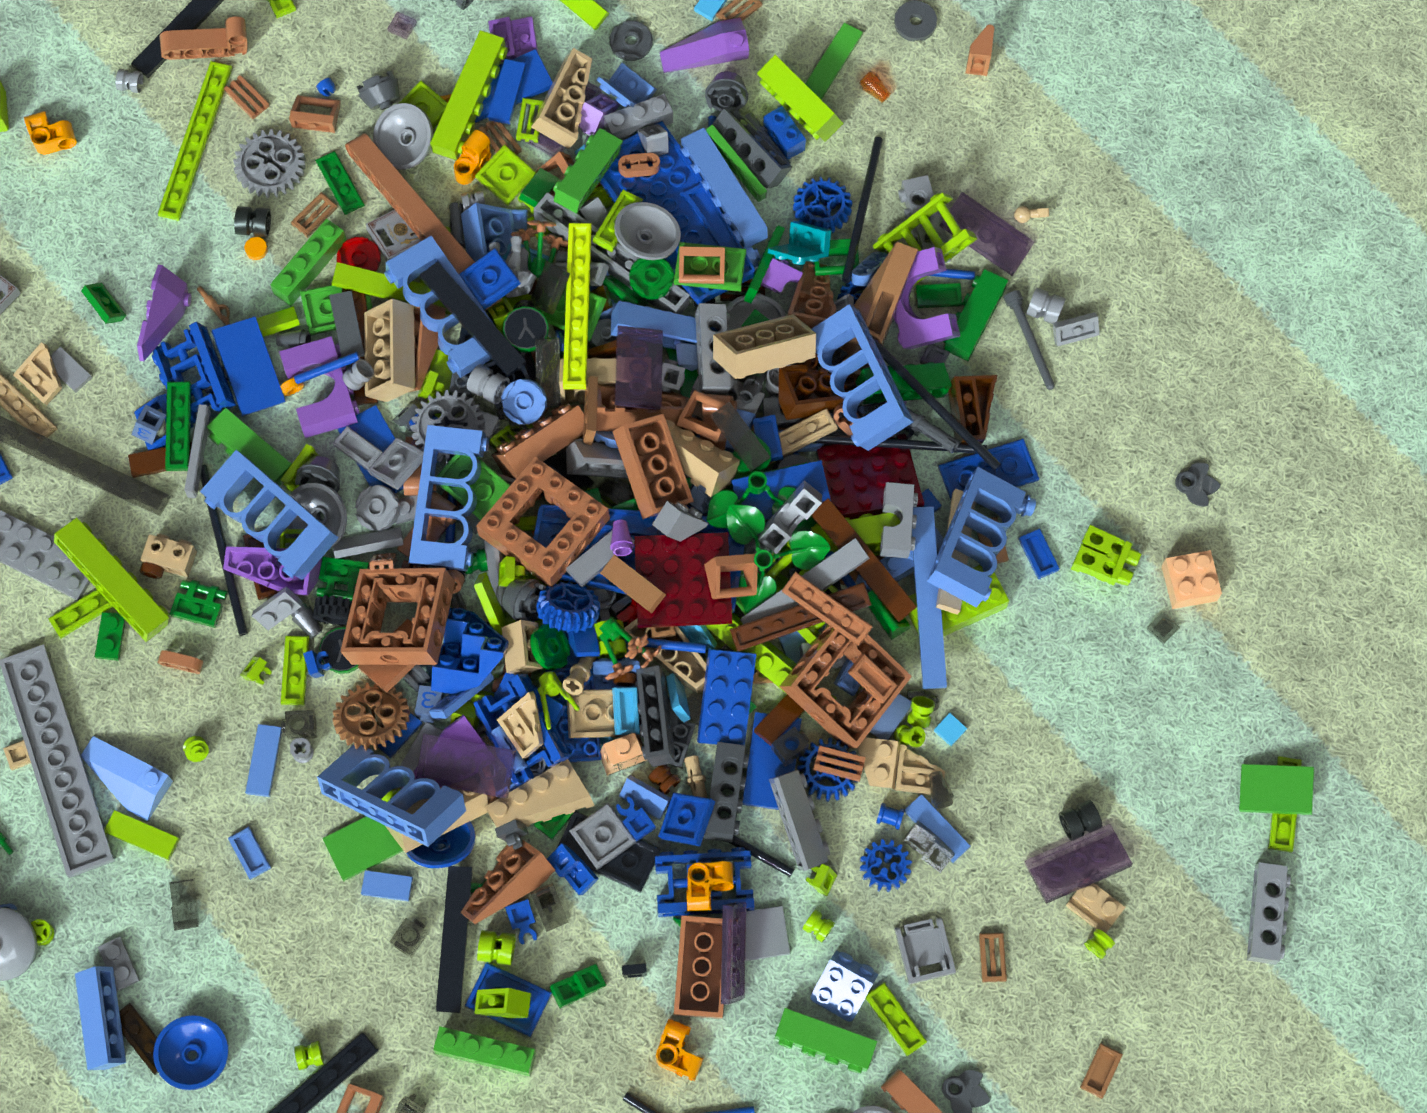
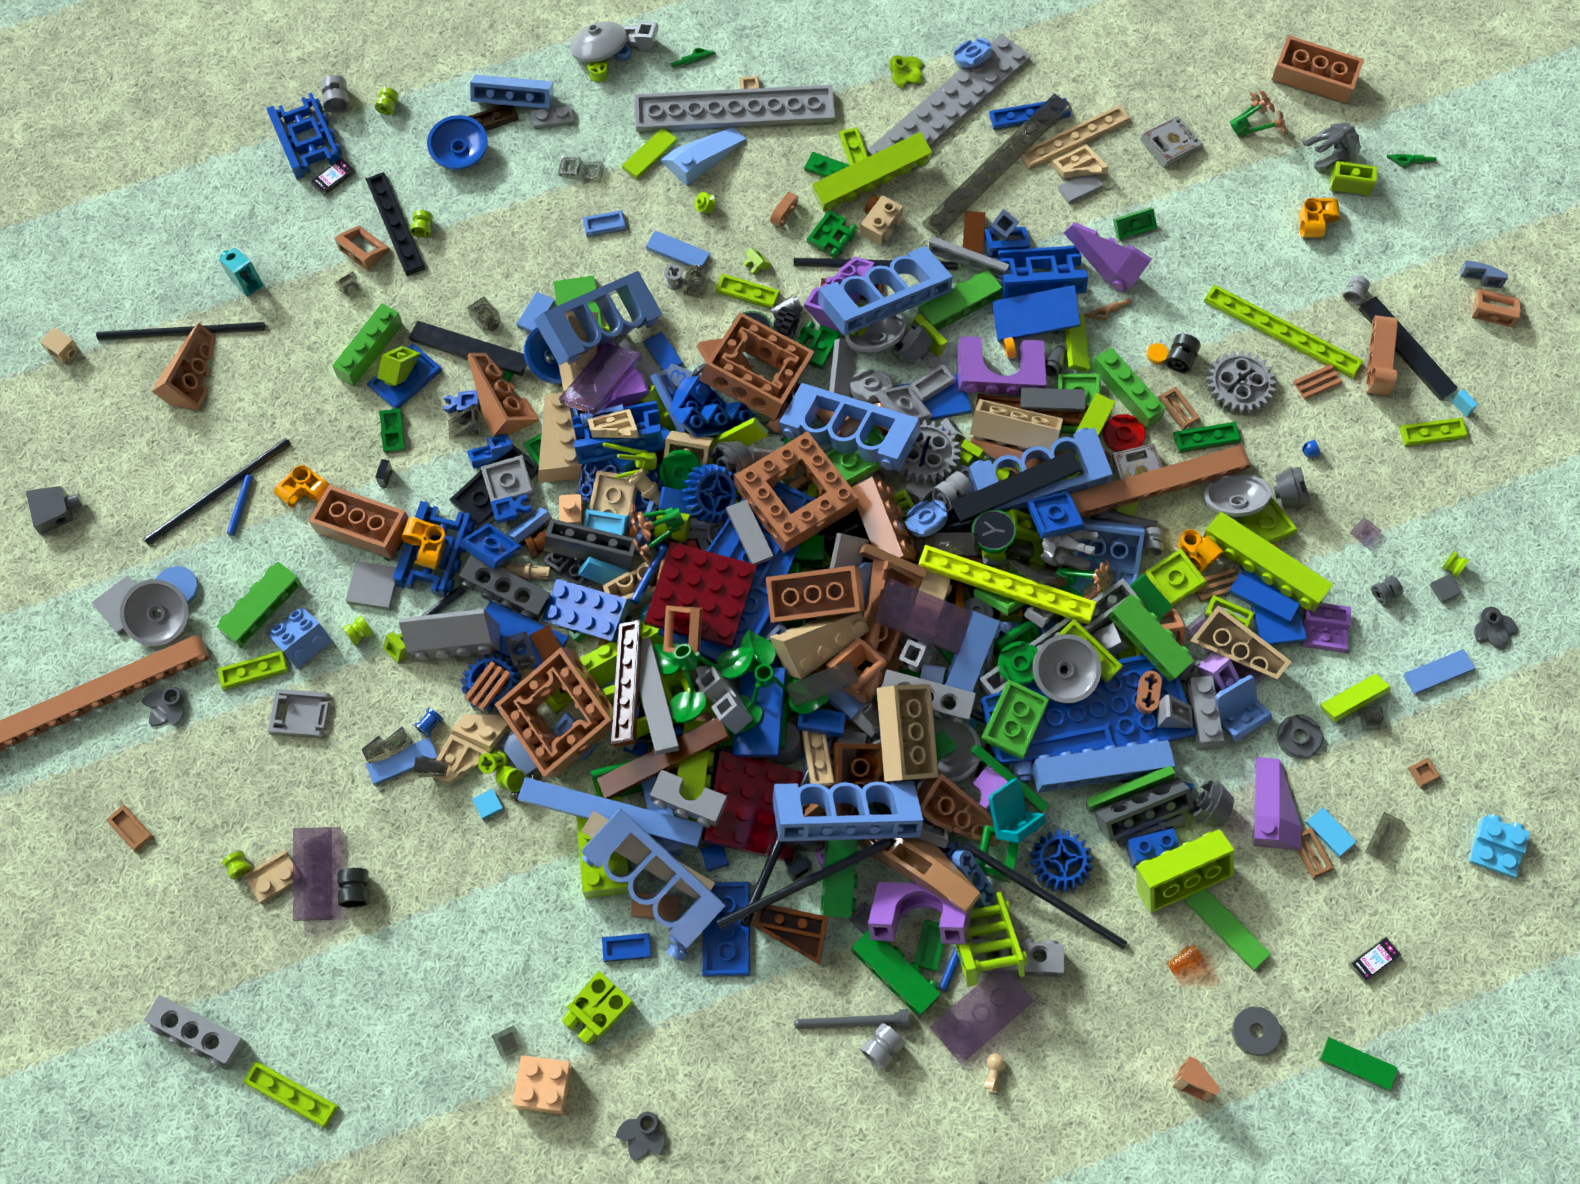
camera: 110 degrees right, 5 degrees down
green tile [165,381,192,471] -> none
light grey plate [252,587,303,630] -> none
nougat tile [289,95,341,133] -> none
blue bar [294,352,360,384] -> none
blue tile [303,650,332,678] -> none
medium nougat gear [332,683,410,751] -> none
light grey wheel [342,359,374,391] -> none
nougat tile [369,553,397,570] -> none
lime wheel [477,930,516,965] -> none
dark grey tile [495,819,528,850] -> none
lime tile [498,556,525,587] -> none
medium nougat tile [600,555,666,613] -> none
medium lavender cone [610,520,634,556] -> none
light grey slope [652,501,708,542] -> none
nougat tile [679,247,725,284] -> none
clear purple tile [721,901,746,1005] -> none
nougat tile [782,572,873,646] -> none
nougat tile [848,654,897,703] -> none
blue gear [859,839,912,892] -> none
dark grey pin [907,407,960,453] -> none
medium nougat tile [979,933,1007,983] -> none
light grey plate [1053,312,1100,347] -> none
bright green tile [1239,764,1314,815] -> none

